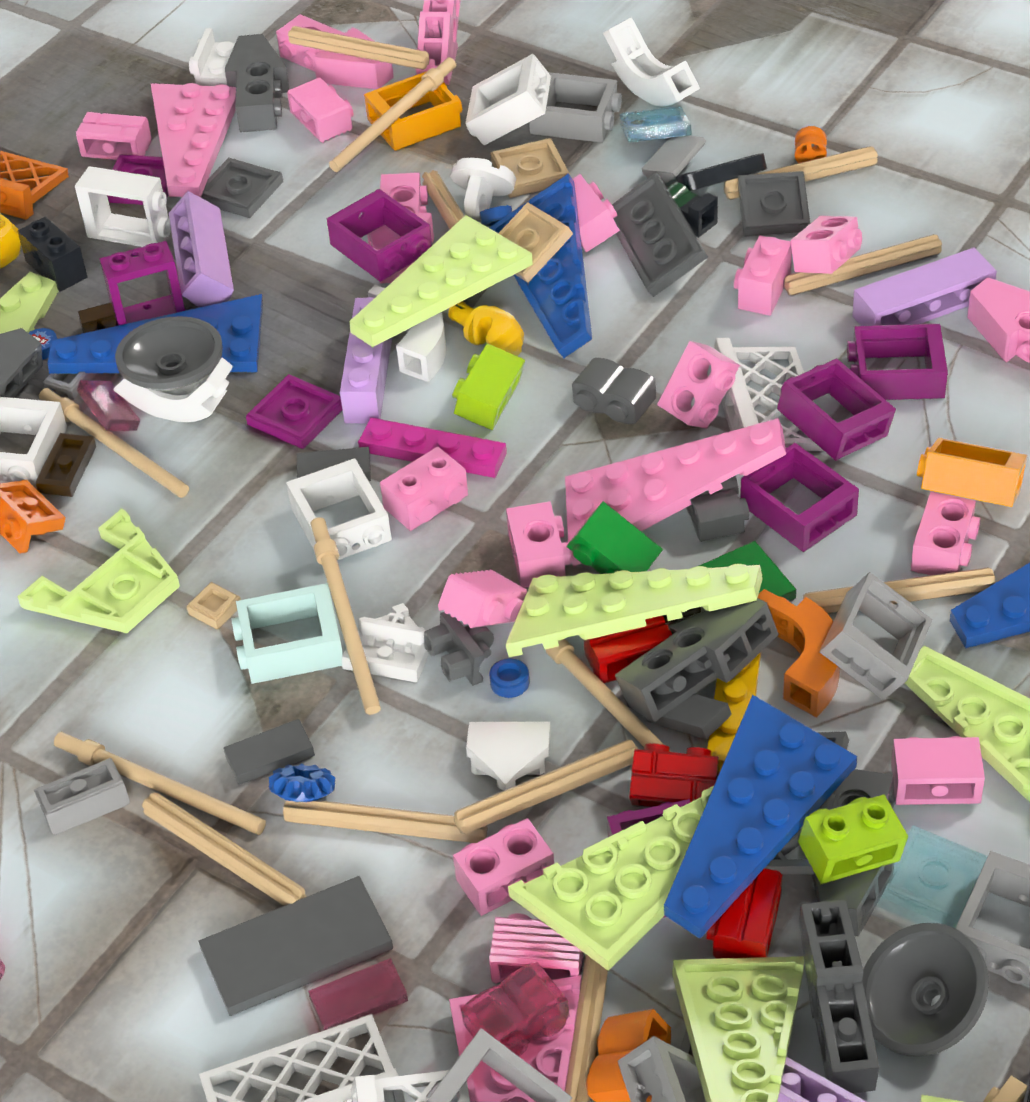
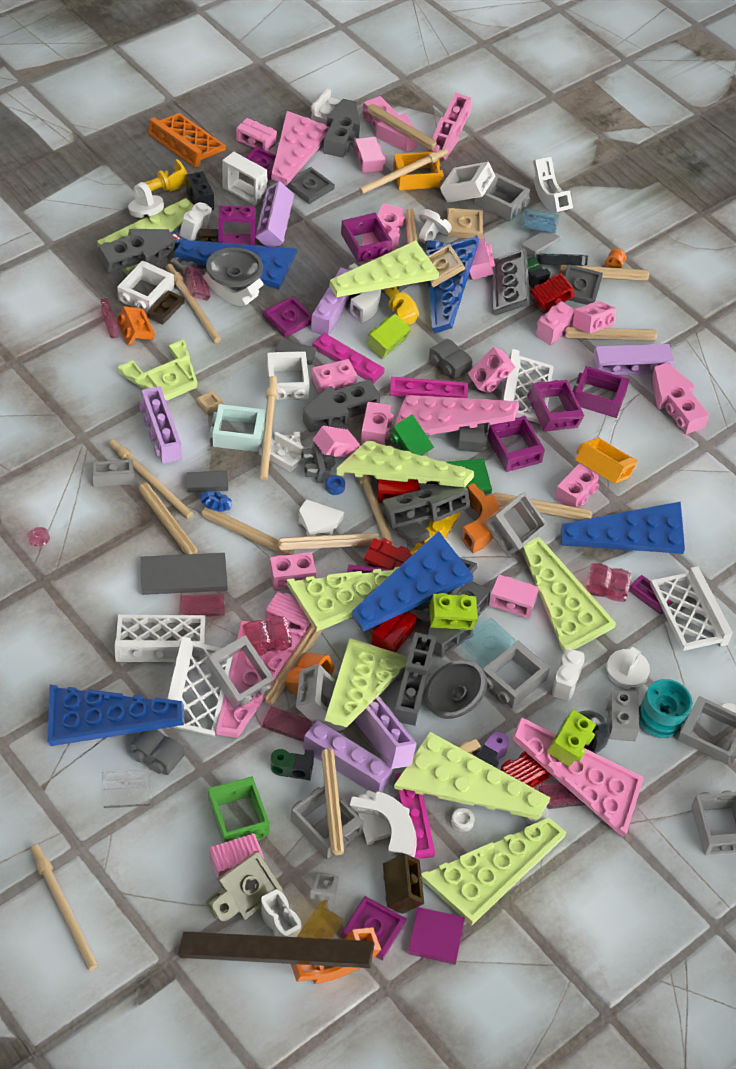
camera: 10 degrees right, 5 degrees up
none -> lavender brick [139,386,182,464]
none -> white brick [179,202,212,241]
none -> dark grey brick [303,379,380,432]
none -> dark pink plate [390,376,468,398]
none -> red brick [530,273,574,314]

